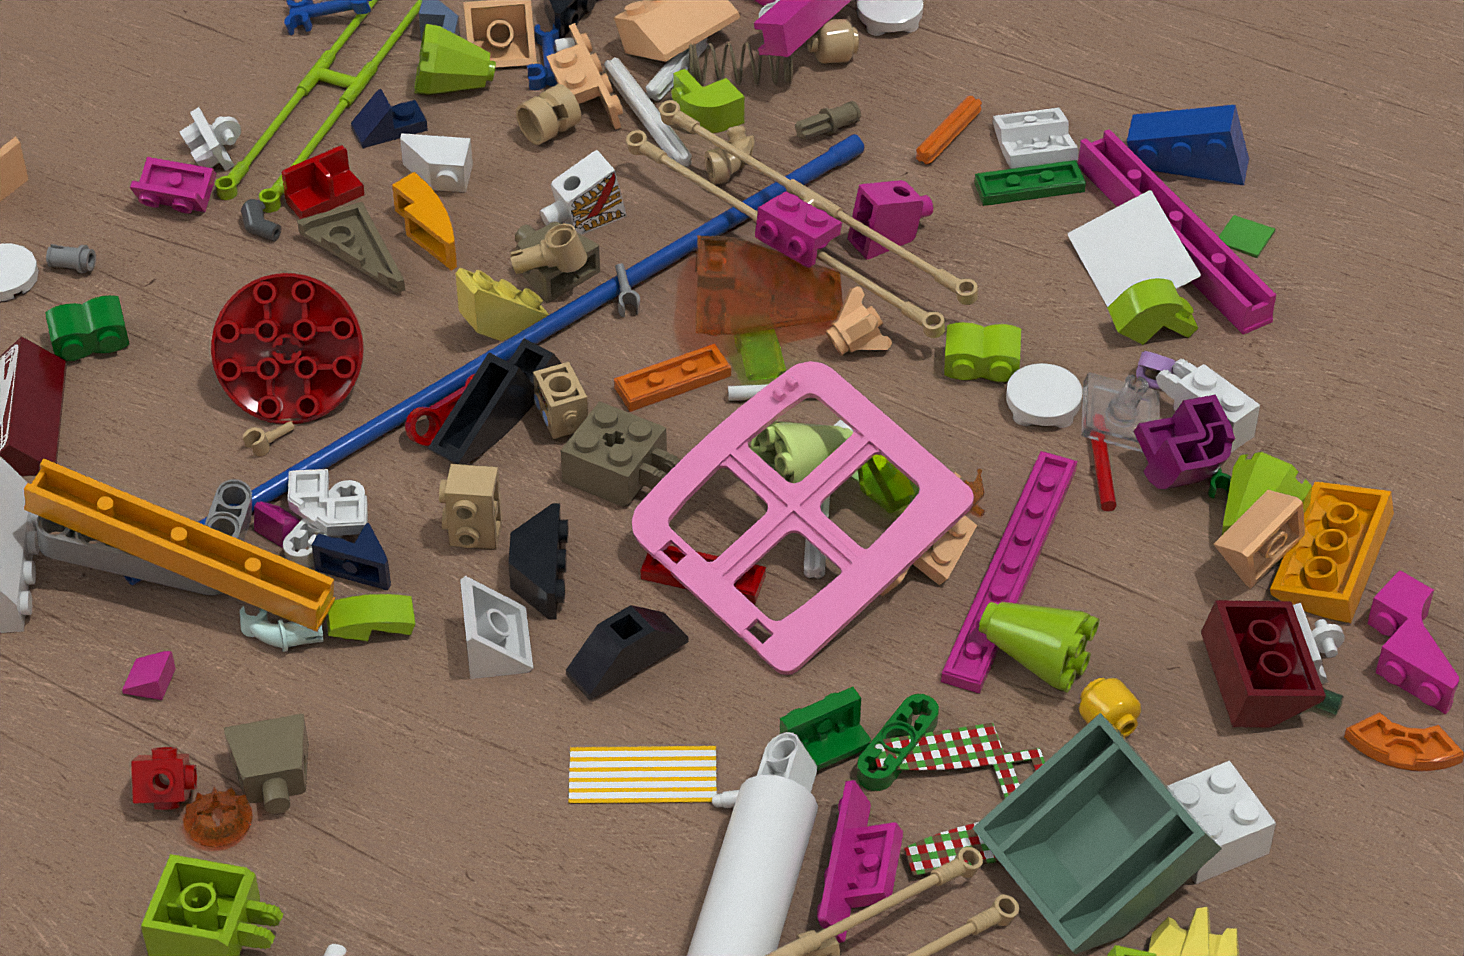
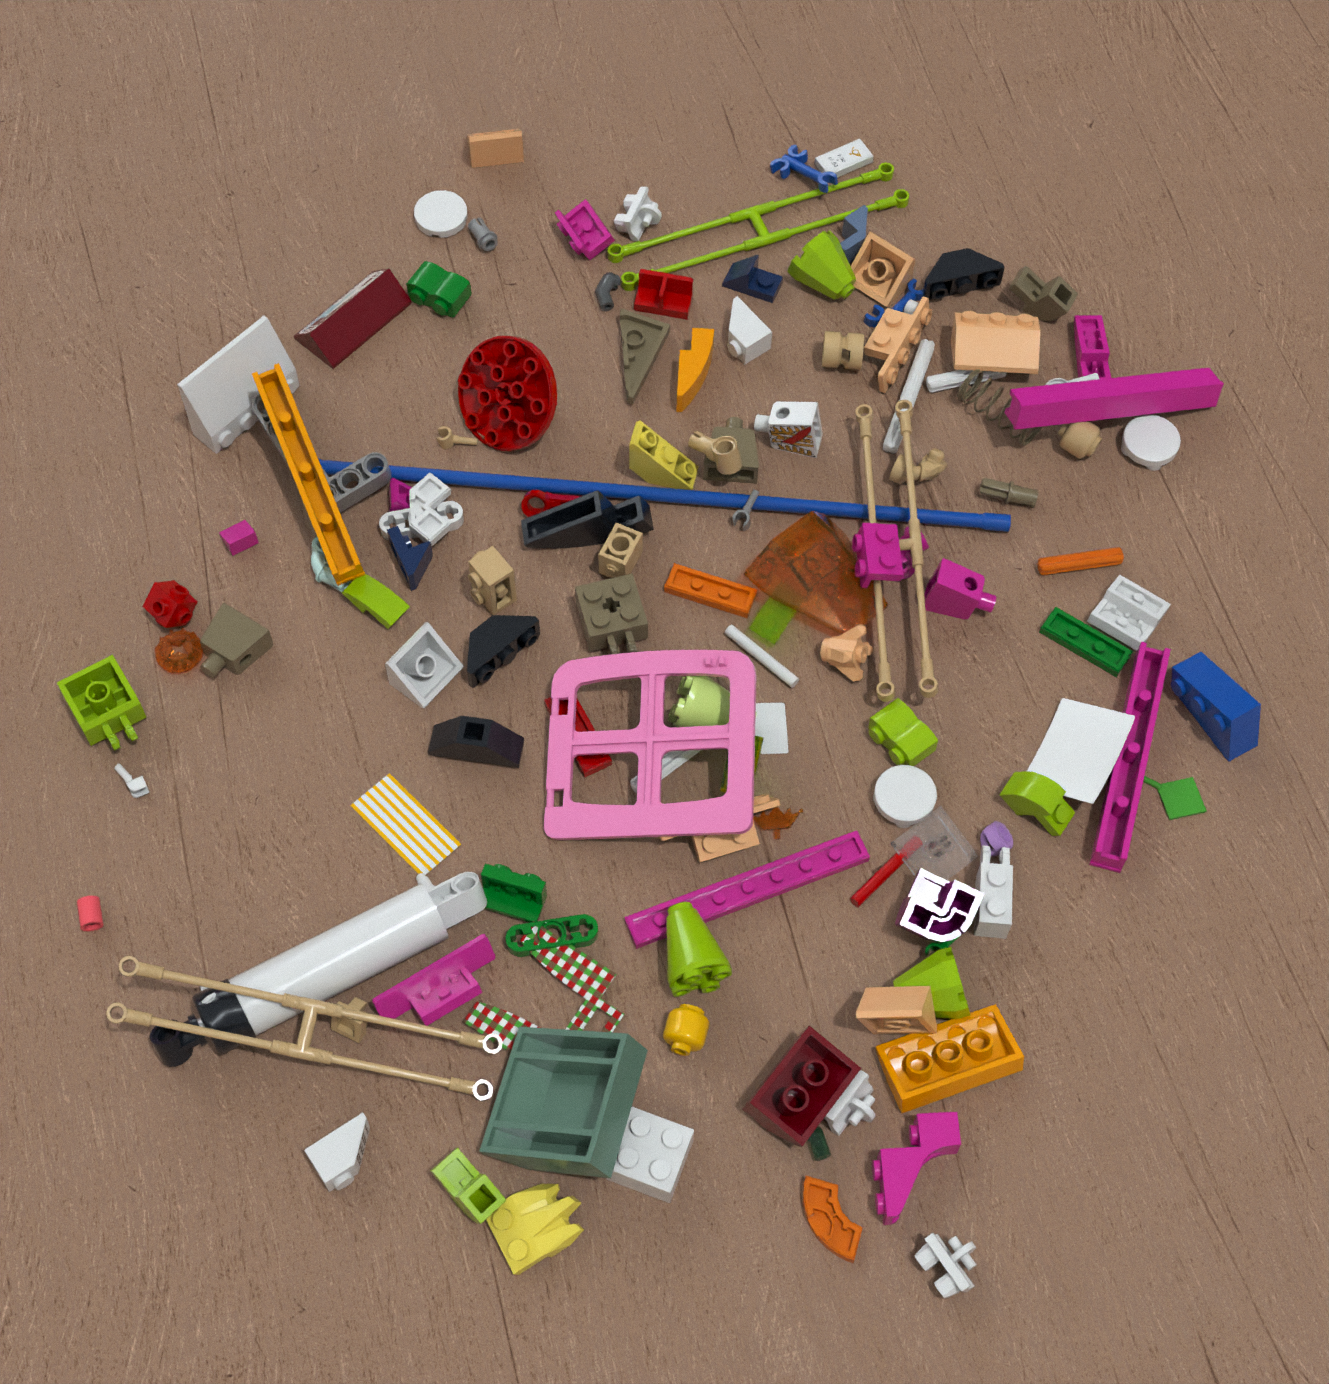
camera: 45 degrees right, 15 degrees up
lime brick [671,69,745,133] -> none

